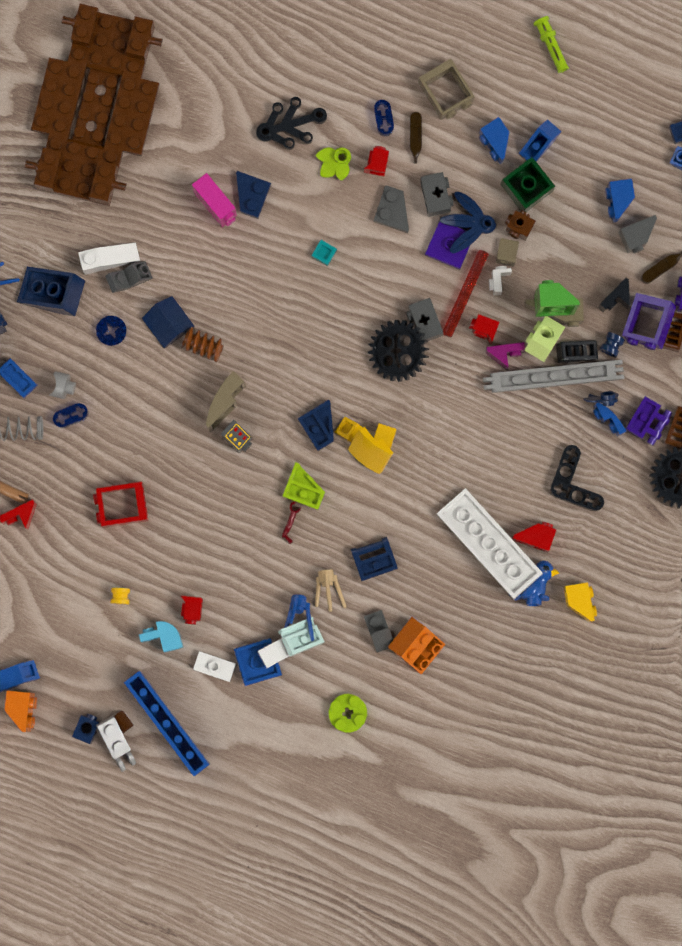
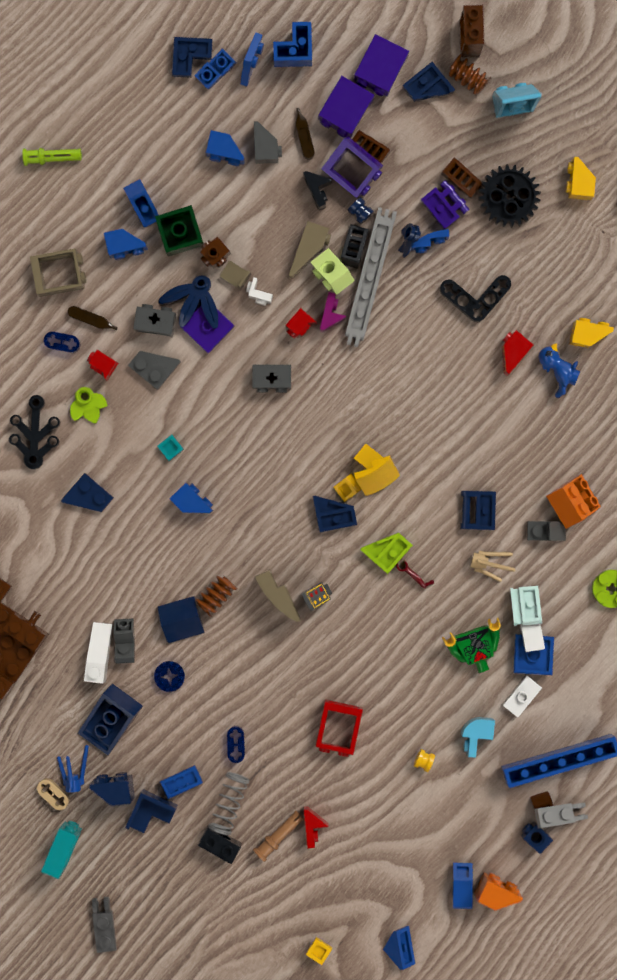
camera: 65 degrees left, 5 degrees up
light grey piece [49,371,76,399] -> none
red window [181,596,203,625] -> none
dark pink brick [192,173,237,228] -> none
blue plant [284,595,314,641] -> none
black gear [368,320,429,382] -> none
white plate [437,488,543,599] -> none
clear red axle [443,250,489,338] -> none
bright green slope [534,280,580,317] -> none
none -> blue slope [169,483,214,513]
none -> torso [442,618,501,673]

